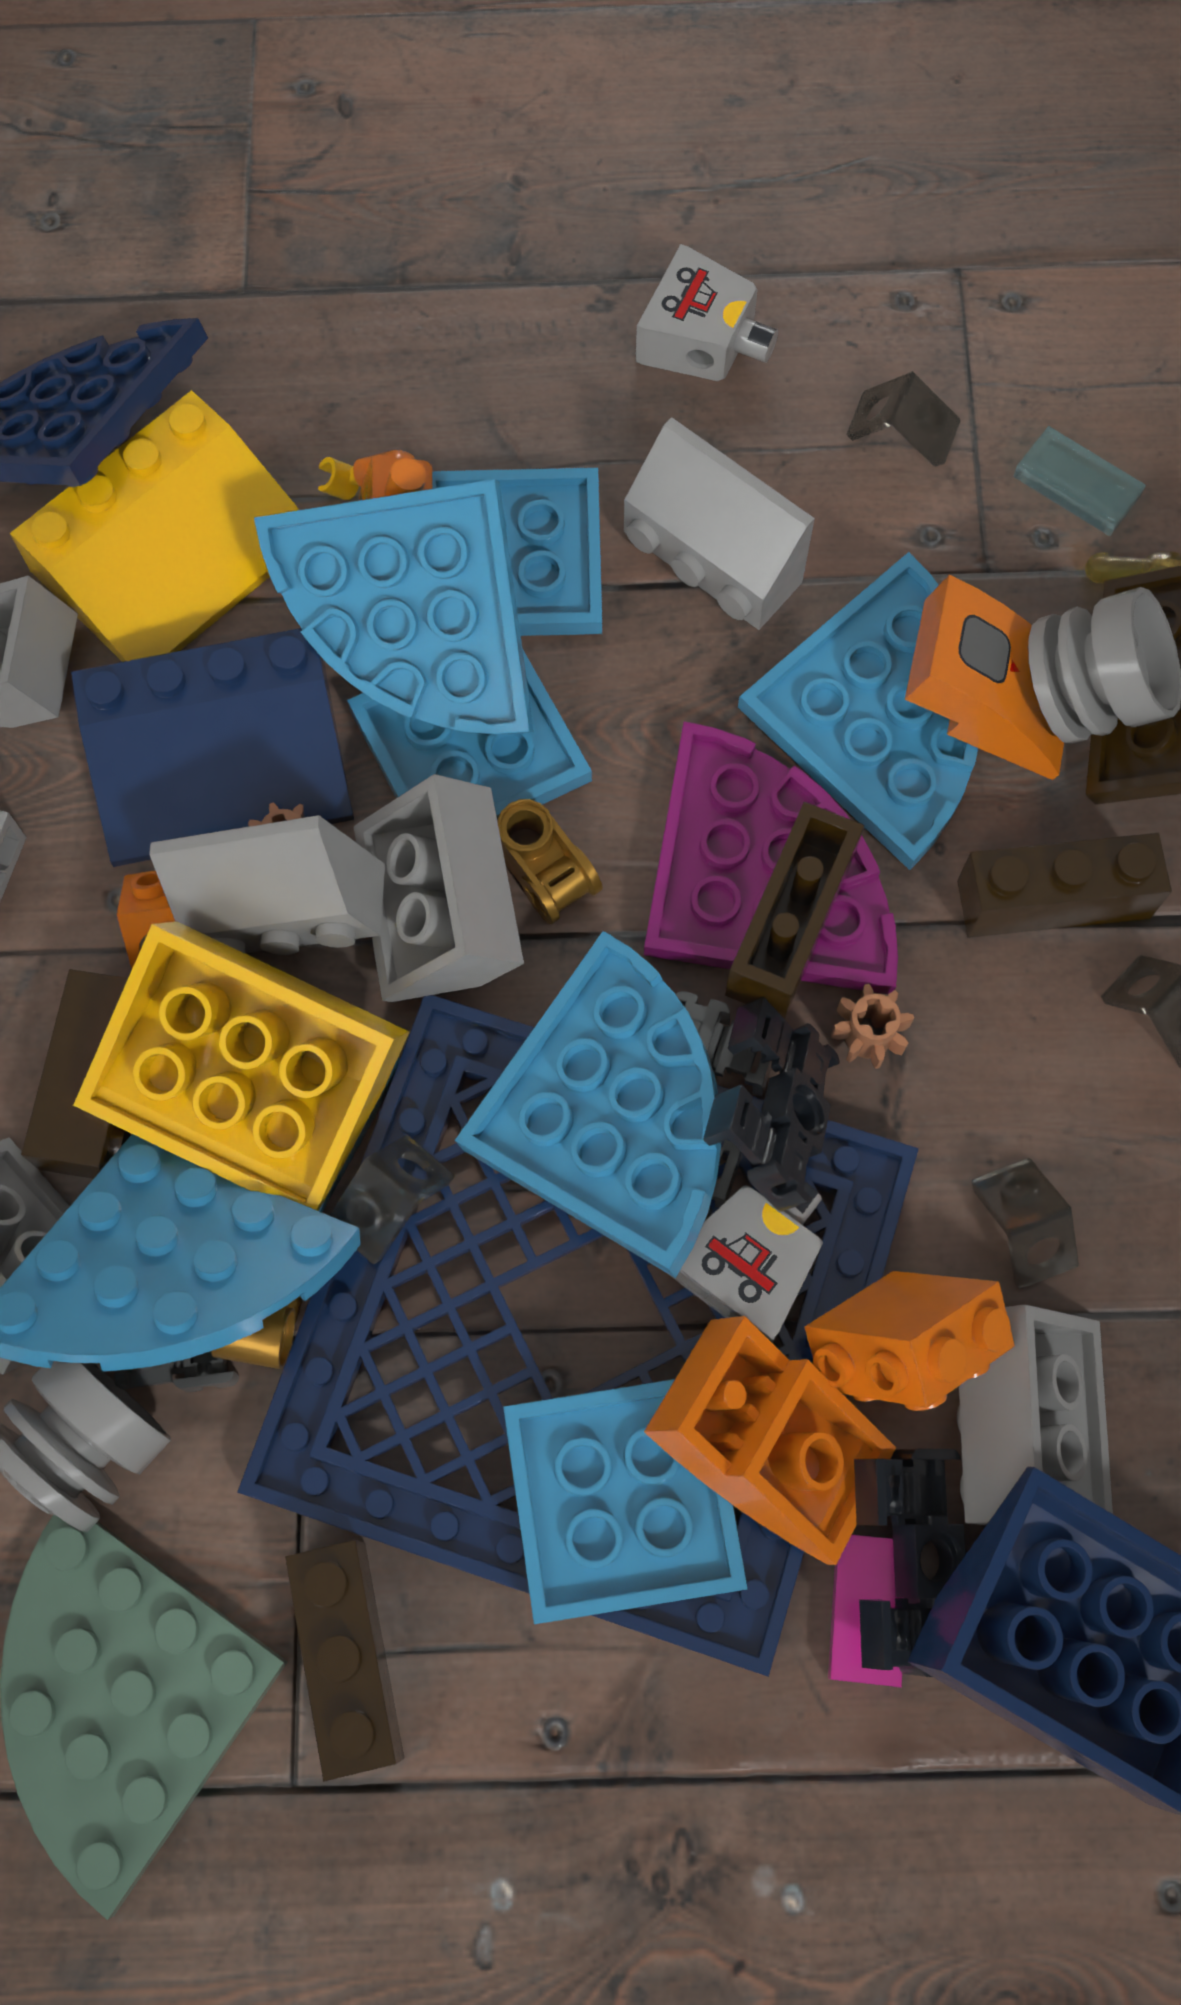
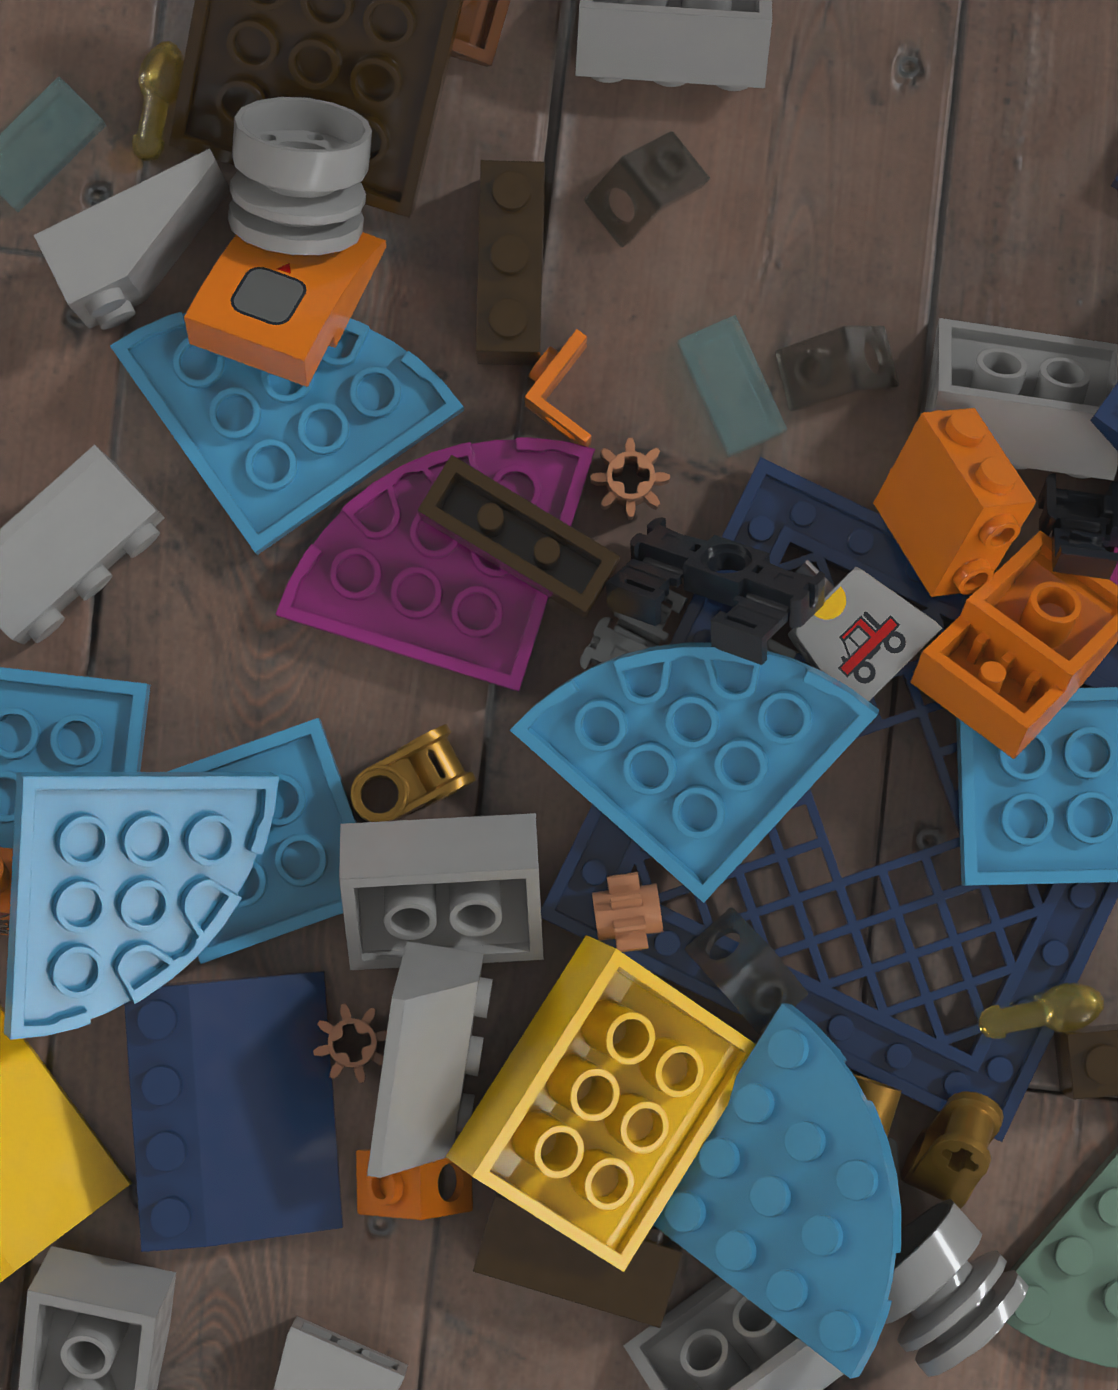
camera: 85 degrees left, 15 degrees up
none -> light grey slope [34,149,230,330]
none -> orange bracket [525,329,591,447]
none -> nougat gear [592,872,663,952]
none -> clear light blue tile [677,315,787,458]
none -> pearl gold piece [901,1091,1004,1209]
none -> clear yellow piece [979,983,1104,1039]

